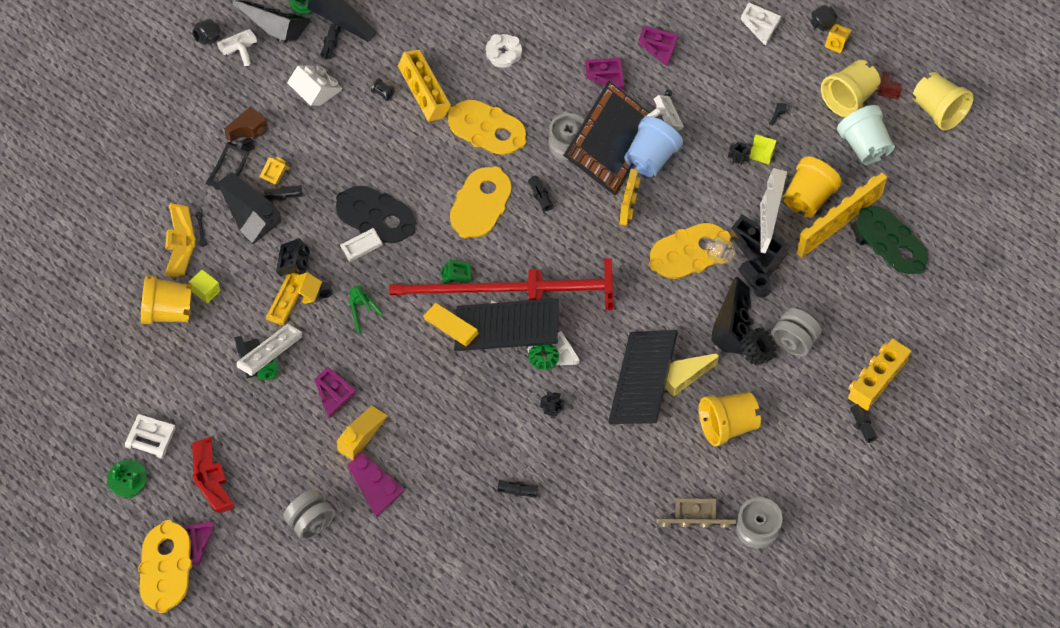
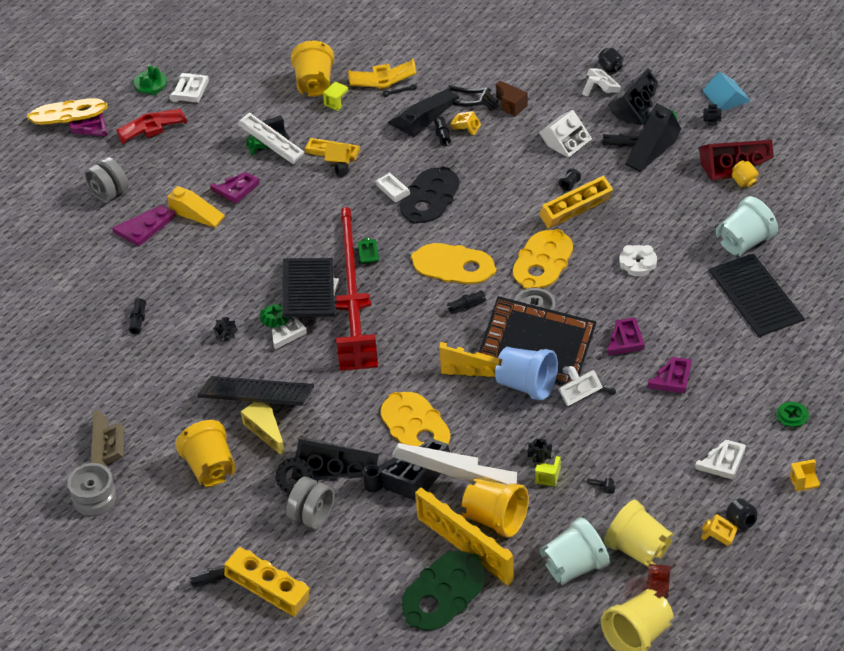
camera: 90 degrees right, 15 degrees down
black bracket [276,238,310,277] -> none
green plant [348,285,383,334] -> none
yellow tile [423,303,479,347] -> none
clear head [706,236,735,264] -> none

